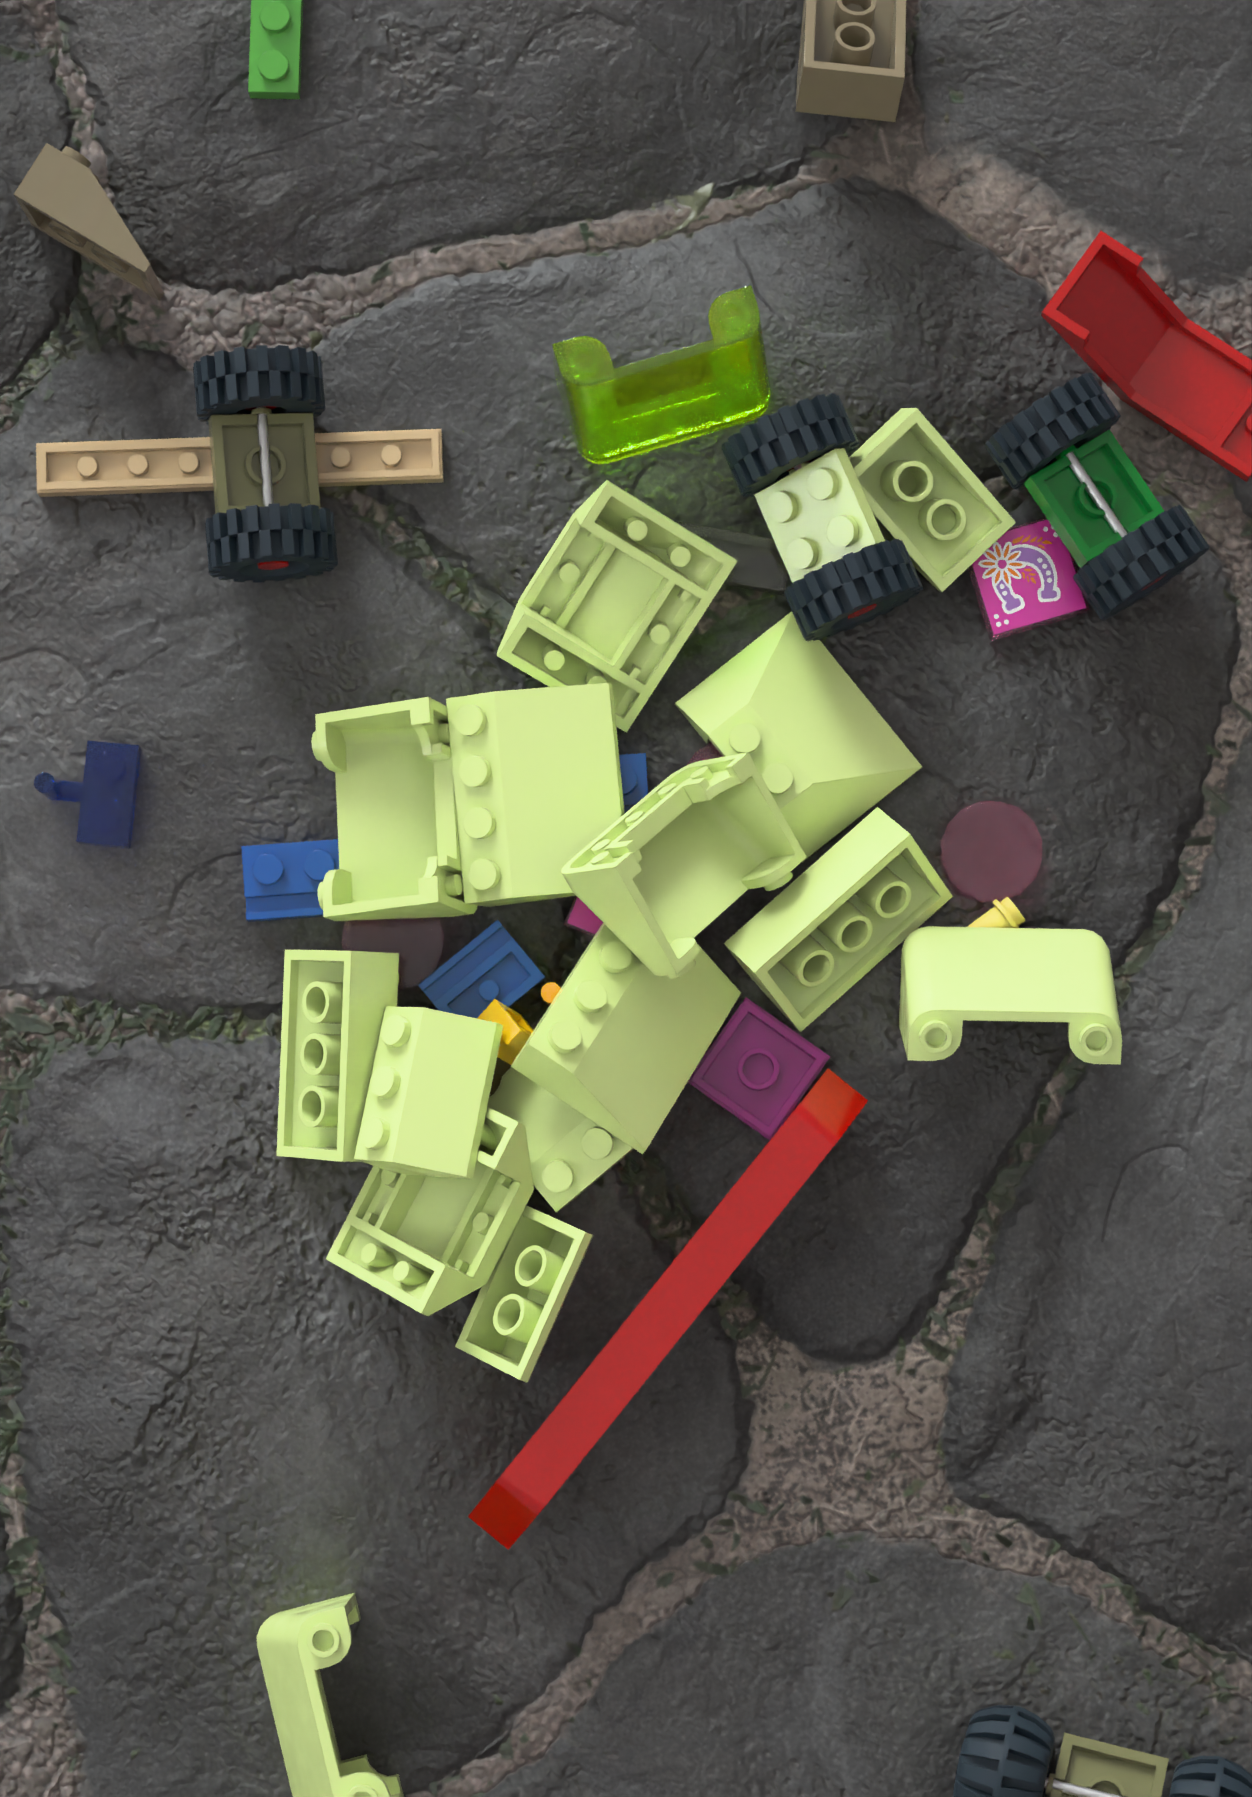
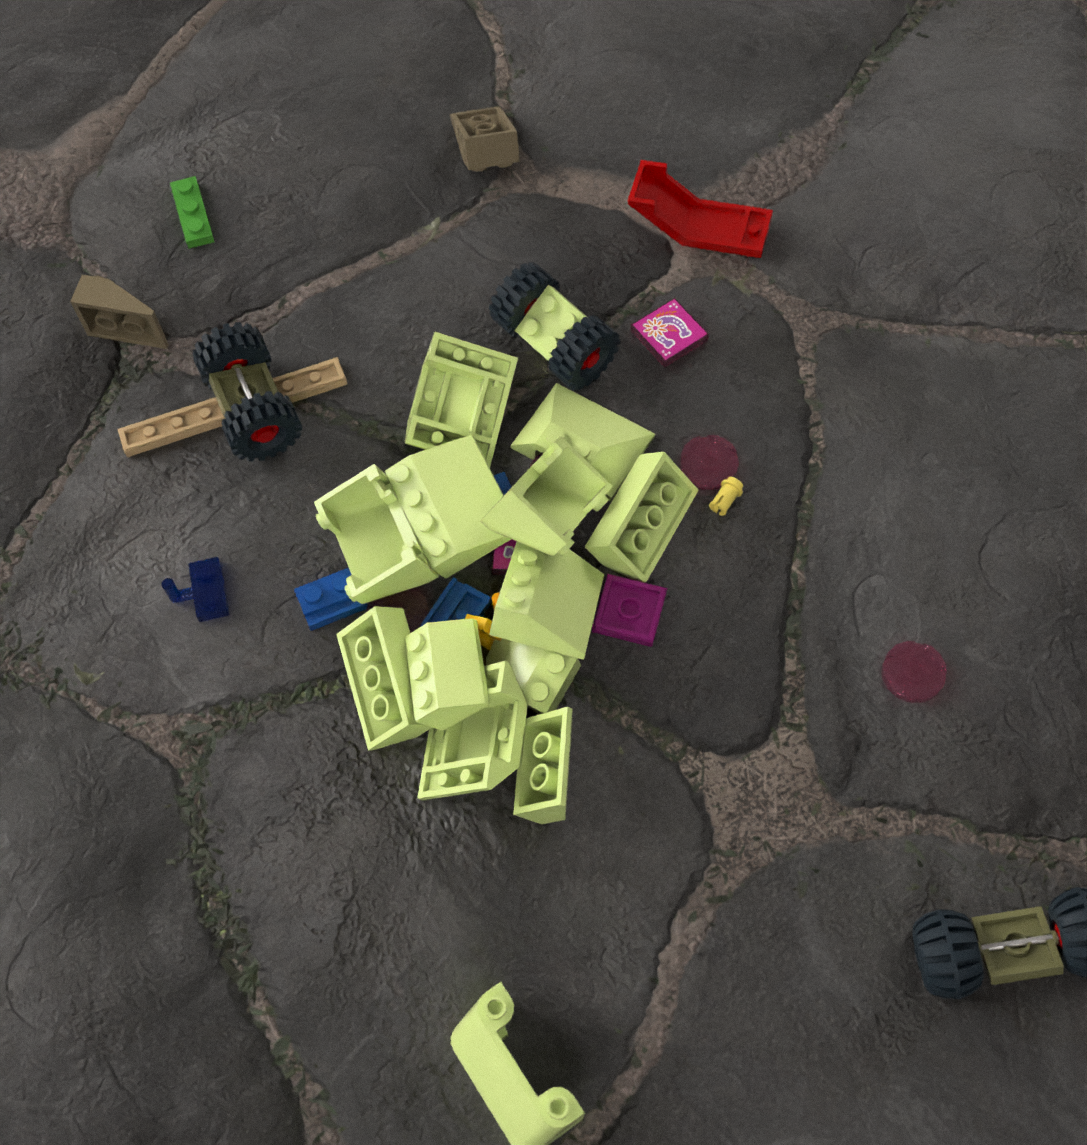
camera: 20 degrees left, 20 degrees down
red piece [468,1068,868,1550] -> none
clear neon green windscreen [552,285,771,465] -> none
yellowish green slope [849,408,1016,592] -> none
yellowish green windscreen [899,926,1122,1065] -> none
plate [985,372,1210,621] -> none
none -> clear pink tile [881,641,947,703]

